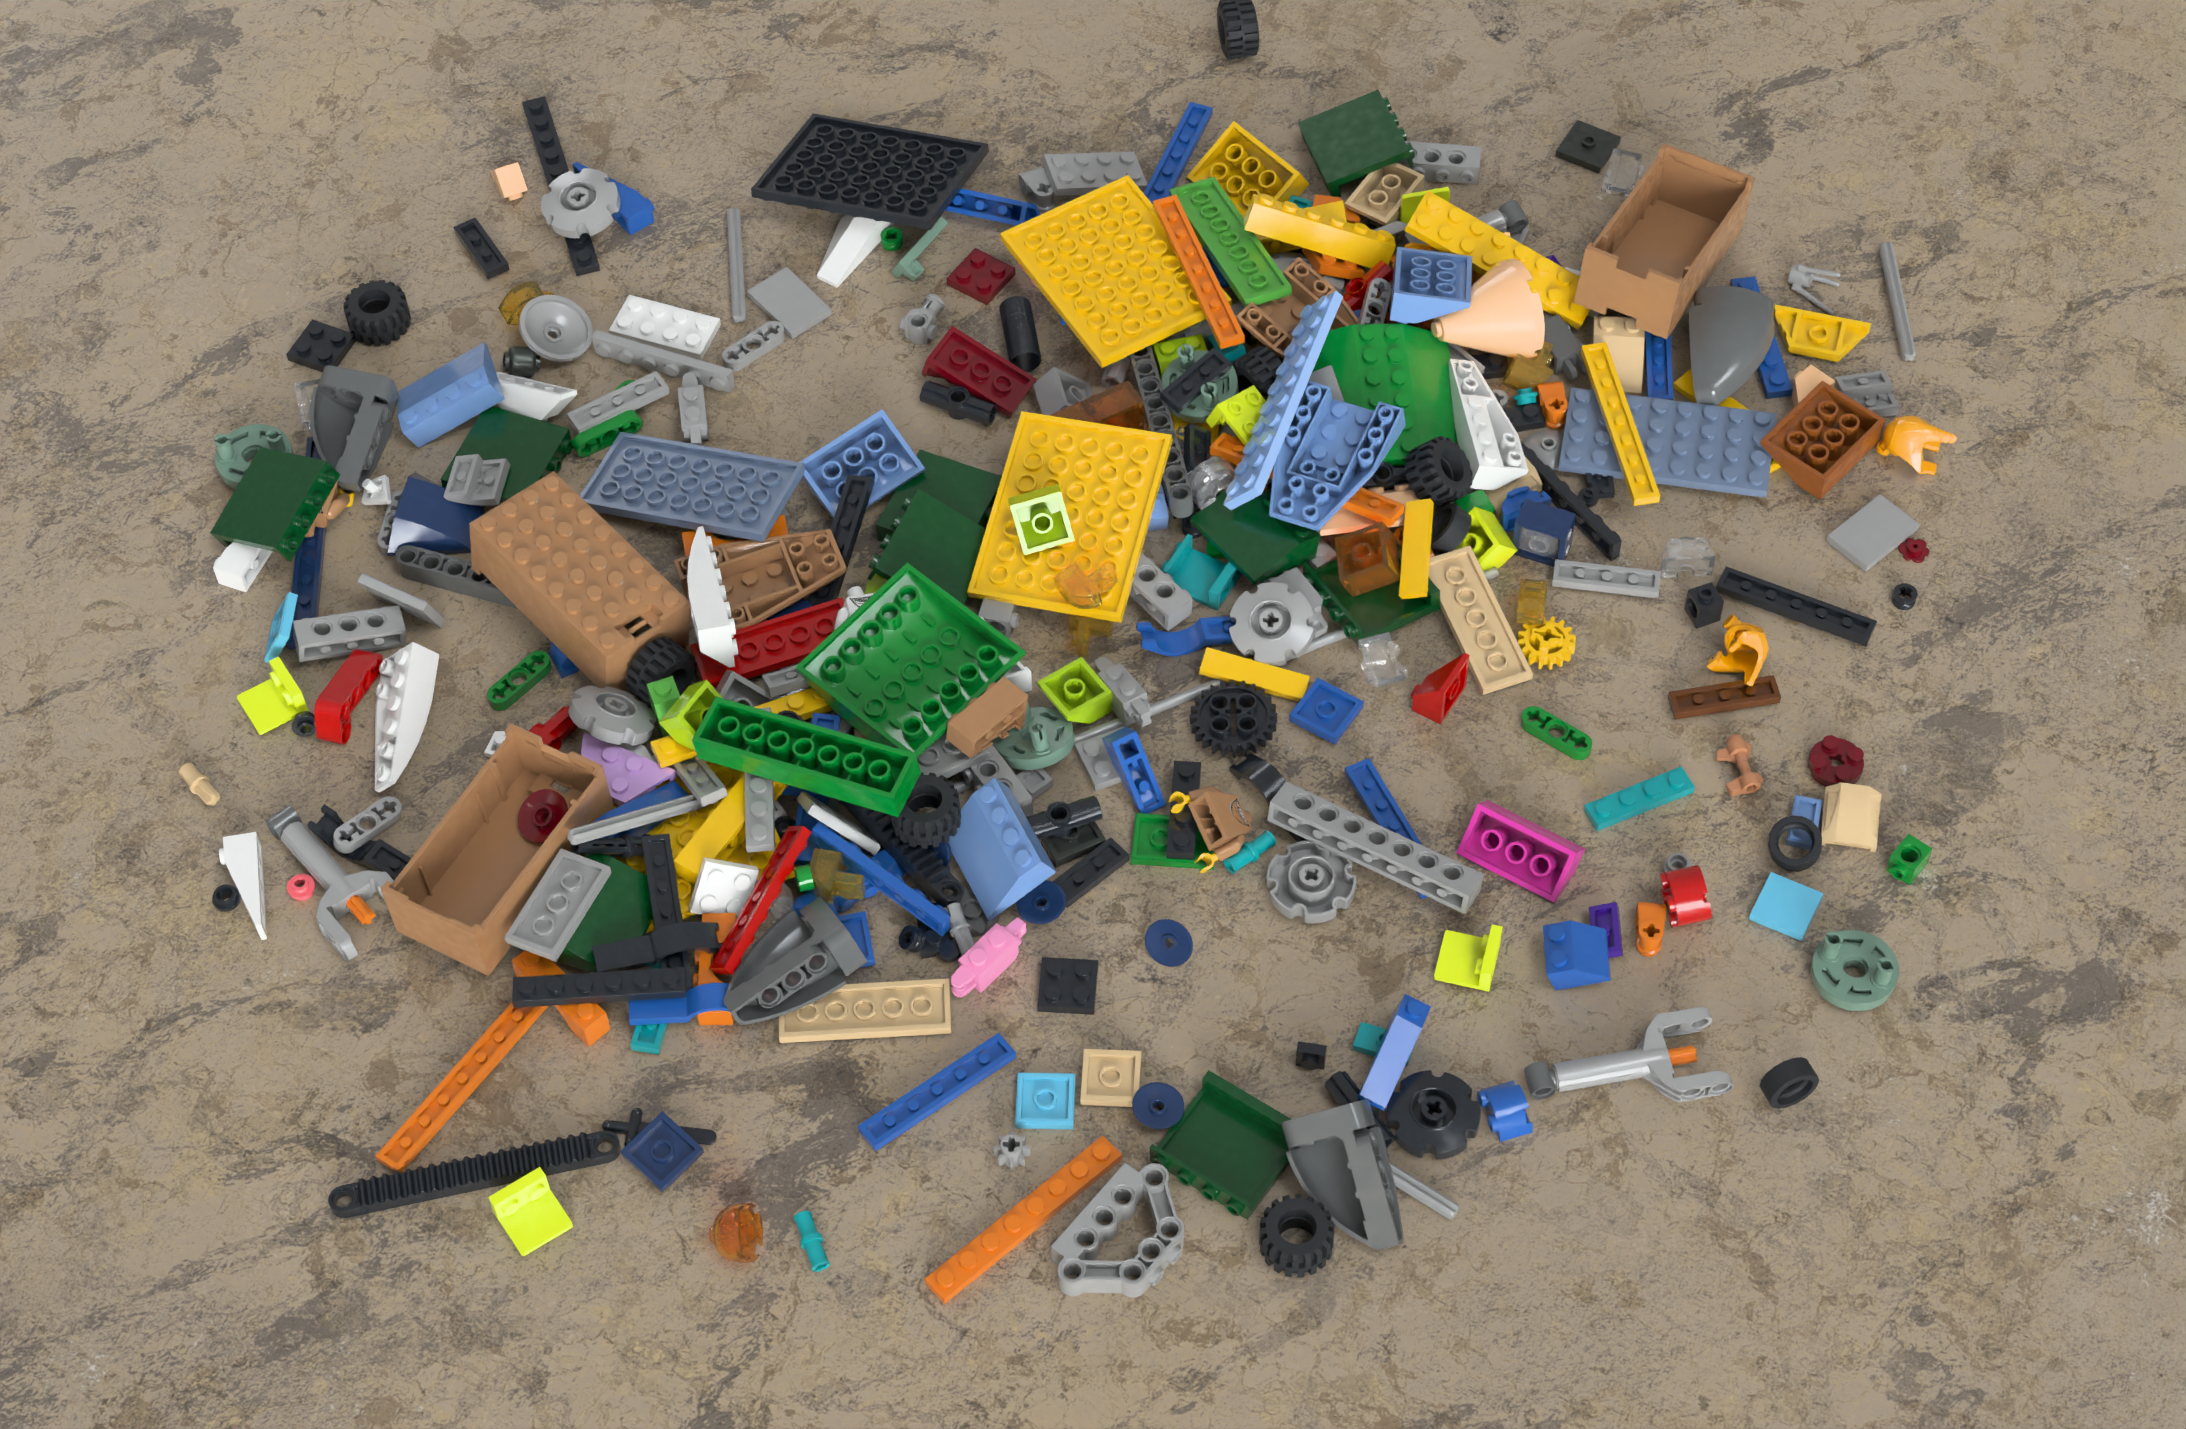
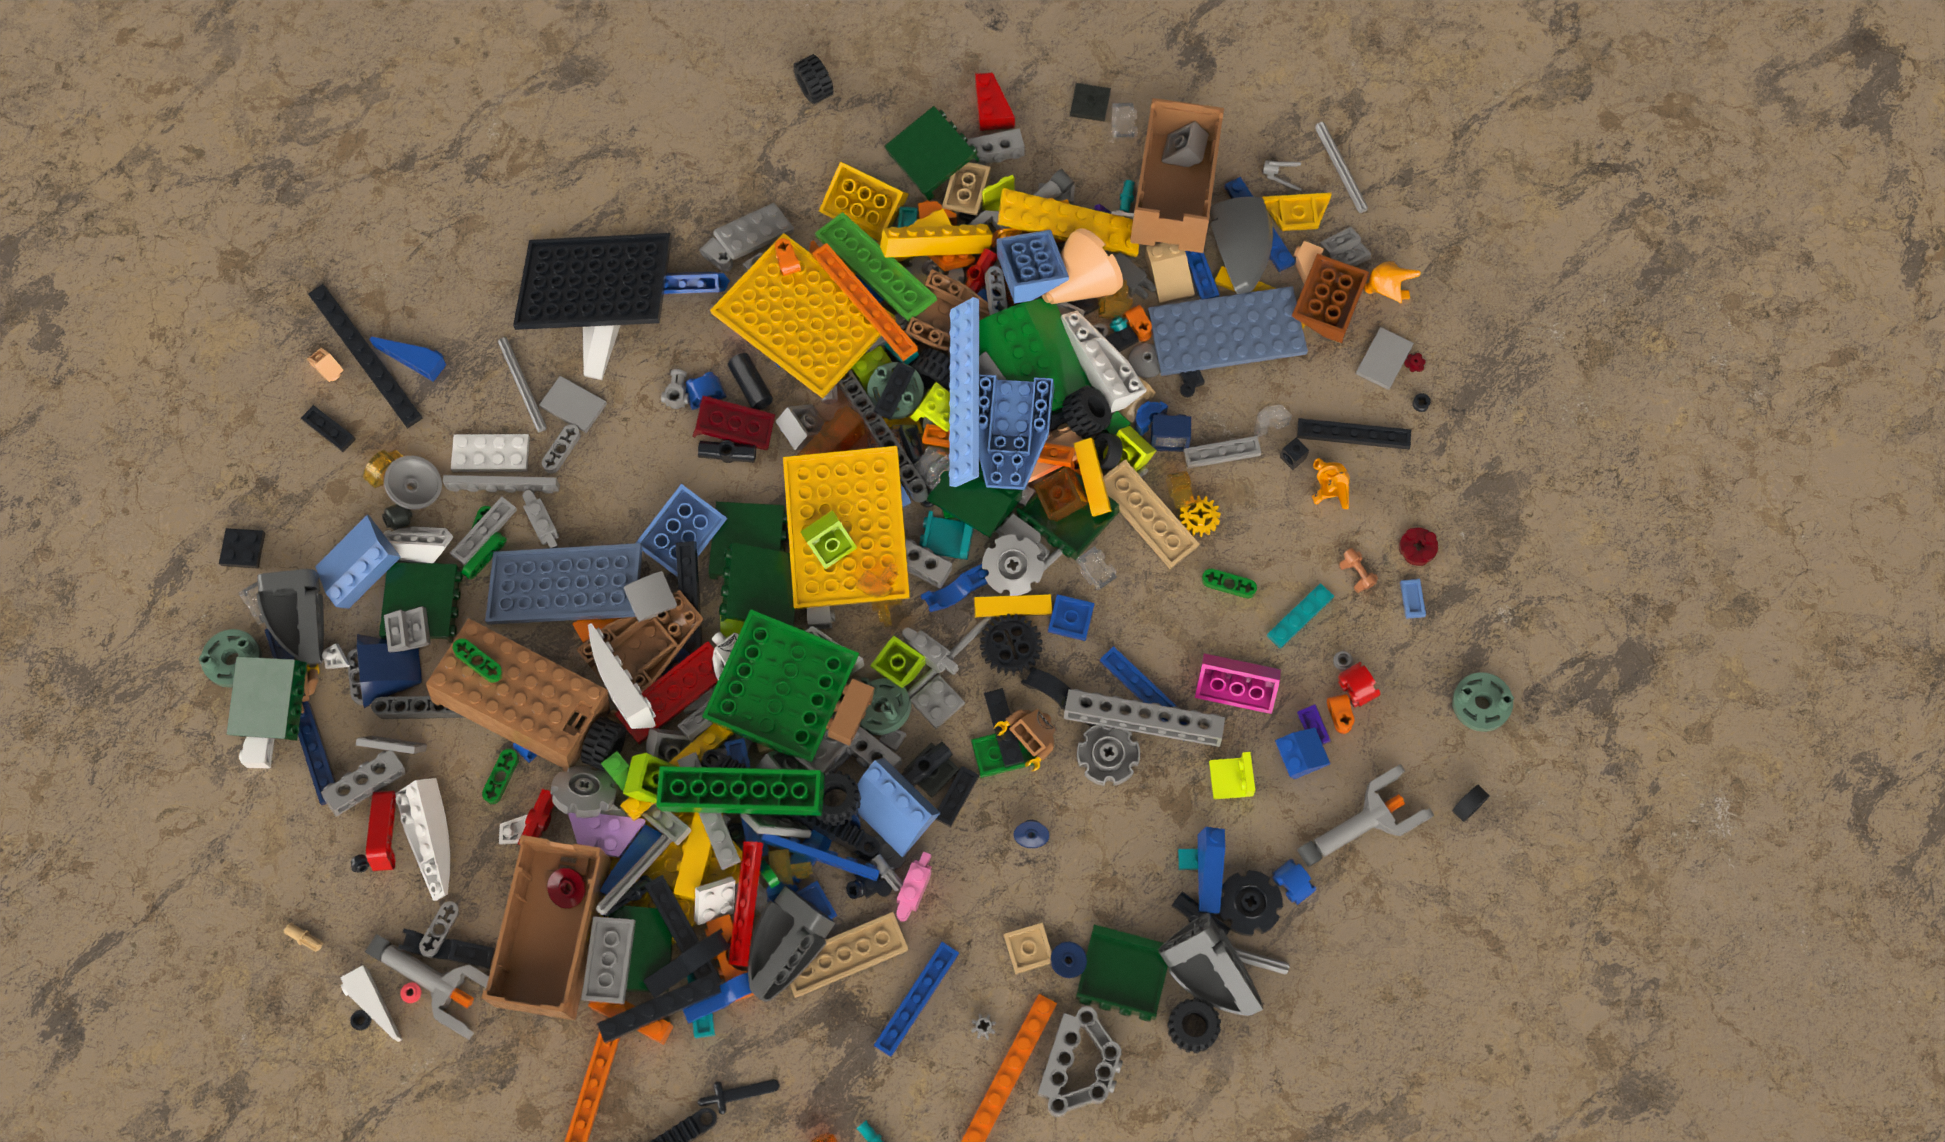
camera: 20 degrees left, 15 degrees up
neon yellow bracket [237,656,308,735] -> none
medium azure tile [264,592,298,663] -> none
black tyre [343,280,411,346] -> none
light grey piece [541,168,621,238] -> none
dark blue plate [620,1111,704,1193] -> none
green bush [881,227,903,251] -> none
sand green hinge [891,216,948,281] -> none
dark red plate [946,248,1016,305] -> none
medium azure tile [1015,1073,1076,1130] -> none
dark blue piece [1016,880,1066,924] -> none
black plate [1037,957,1099,1015] -> none
blue slope [1102,726,1166,814] -> none
blue plate [1144,102,1213,204] -> none
teal pin [1223,830,1277,874] -> none
black plate [1296,1041,1327,1070] -> none
red slope [1411,653,1470,724] -> none
black plate [1520,441,1622,561] -> none
yellow plate [1581,342,1660,506] -> none
reddish brown plate [1668,675,1781,720] -> none
medium azure tile [1749,872,1824,941] -> none
black tyre [1768,815,1822,872] -> none
tan slope [1820,783,1882,852] -> none
green brick [1886,834,1932,885] -> none
none -> green beam [452,638,502,683]
none -> light grey slope [623,571,677,622]
none -> blue cylinder [685,372,727,410]
none -> orange piece [775,238,801,277]
none -> red wedge [975,72,1015,131]
none -> light grey slope [1161,122,1209,167]

